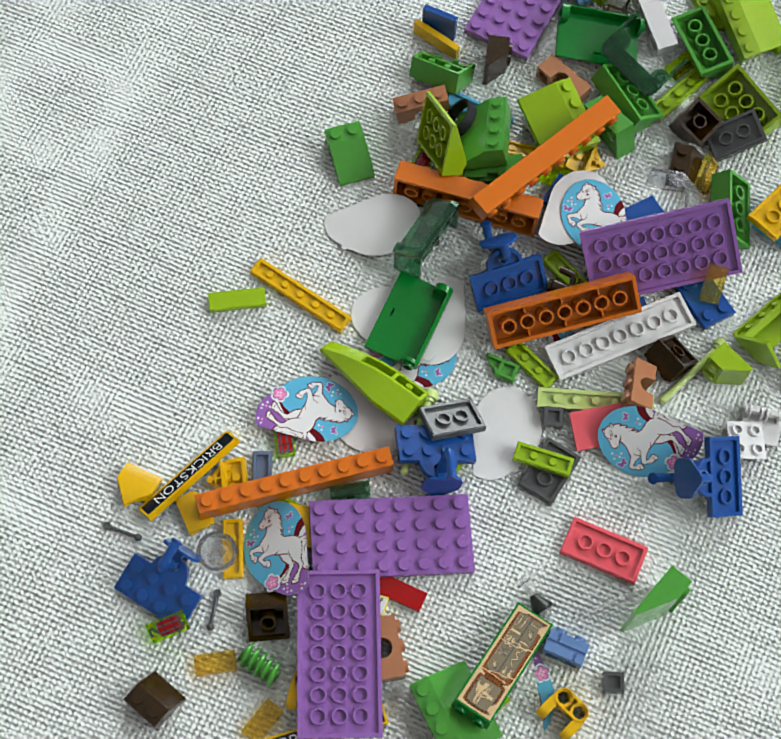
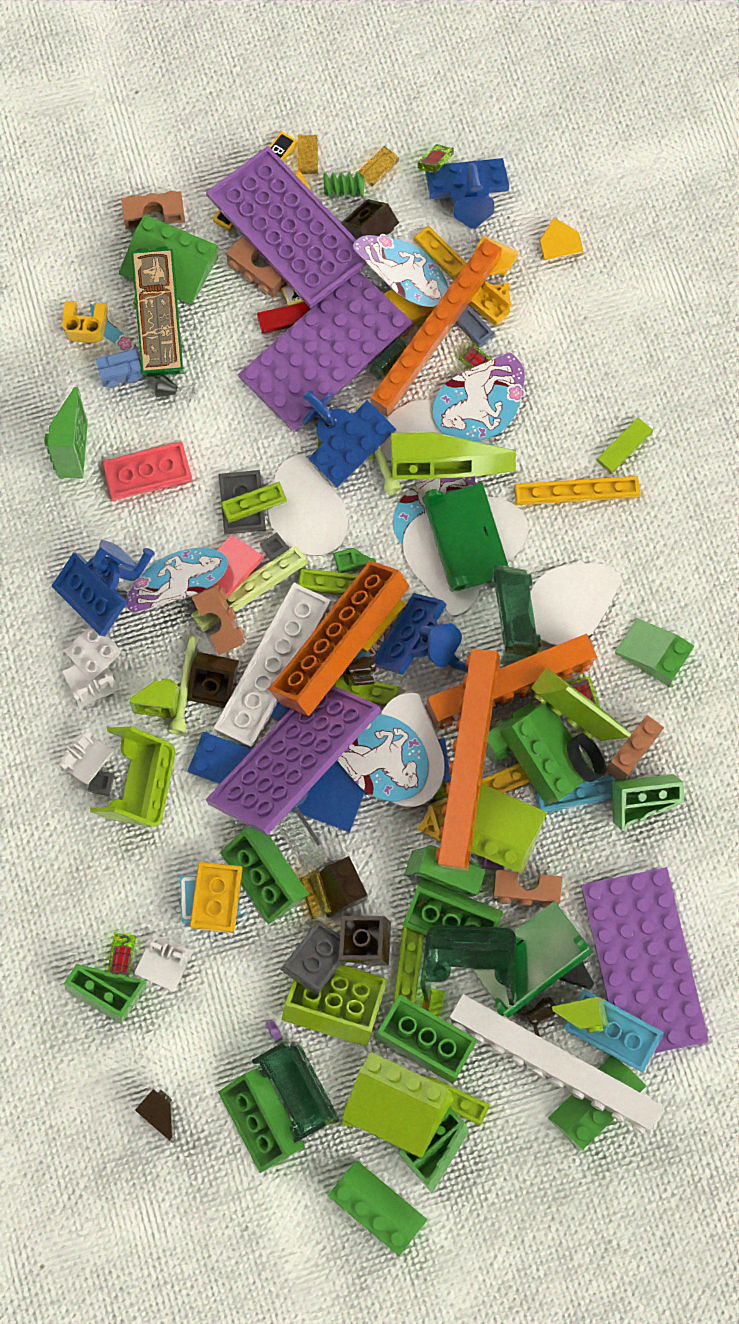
camera: 140 degrees right, 5 degrees up
dark grey hinge [103,522,142,541] -> none
dark brown slope [124,671,186,731] -> none
tile [138,430,240,521] -> none
clear cylinder [196,531,237,574] -> none
dark grey hinge [207,589,221,631] -> none
yellow tile [413,19,460,59] -> none
tile [417,398,486,441] -> none
blue tile [422,4,458,42] -> none
dark brown slope [482,35,513,85] -> none
dark grey plate [602,671,624,694] -> none
clear yellow tile [699,263,729,305] -> none

